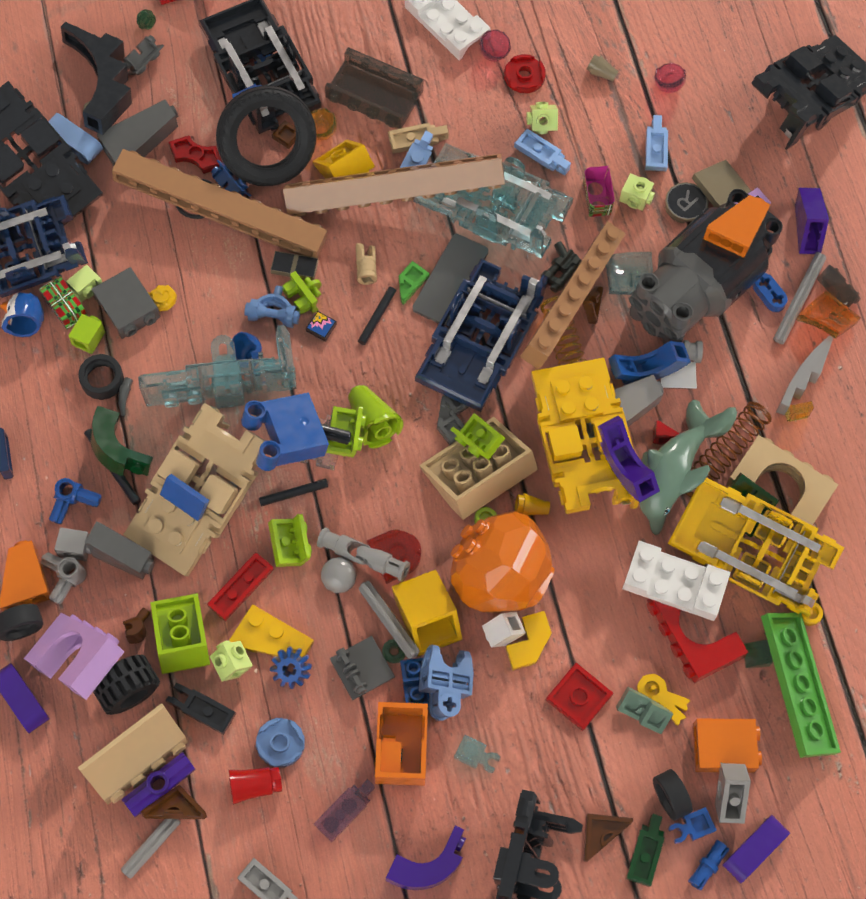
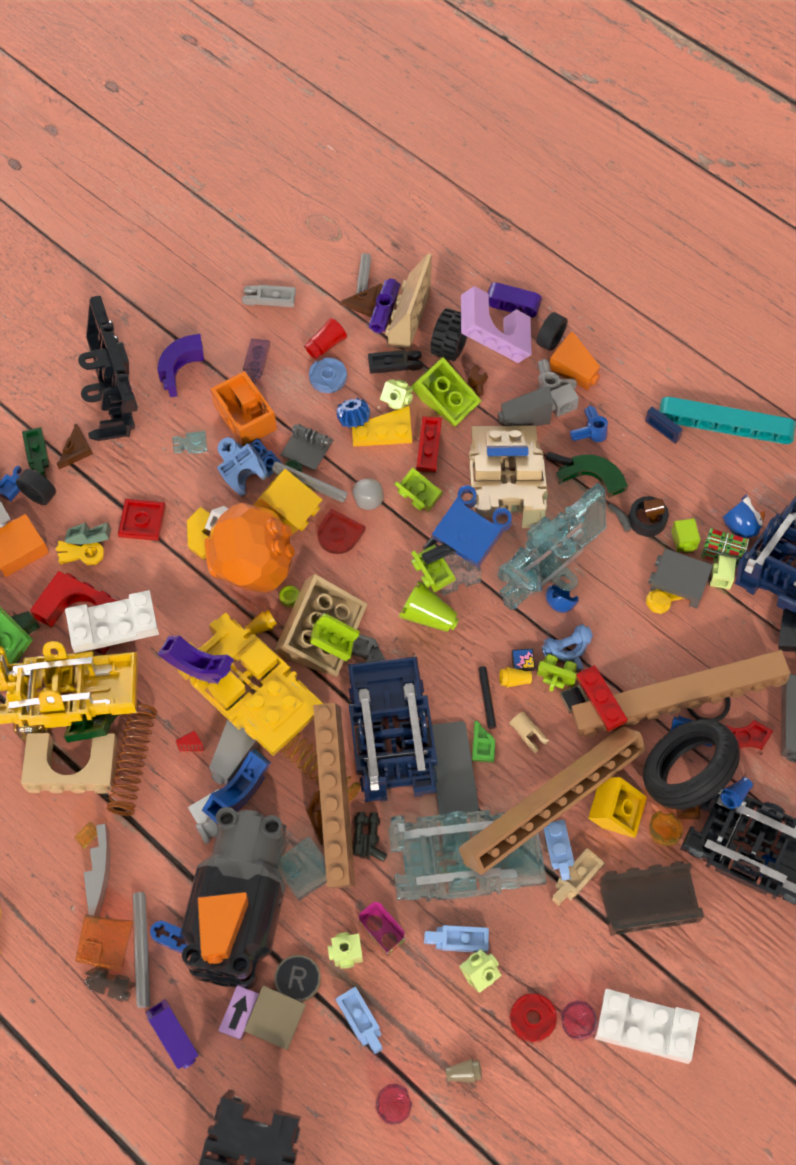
camera: 150 degrees right, 5 degrees down
light grey piece [317,527,410,582] -> none
sand green animal [639,400,737,535] -> none
none -> yellow cone [499,667,532,688]
none -> red plate [576,665,628,731]
none -> reddish brown piece [643,498,665,522]

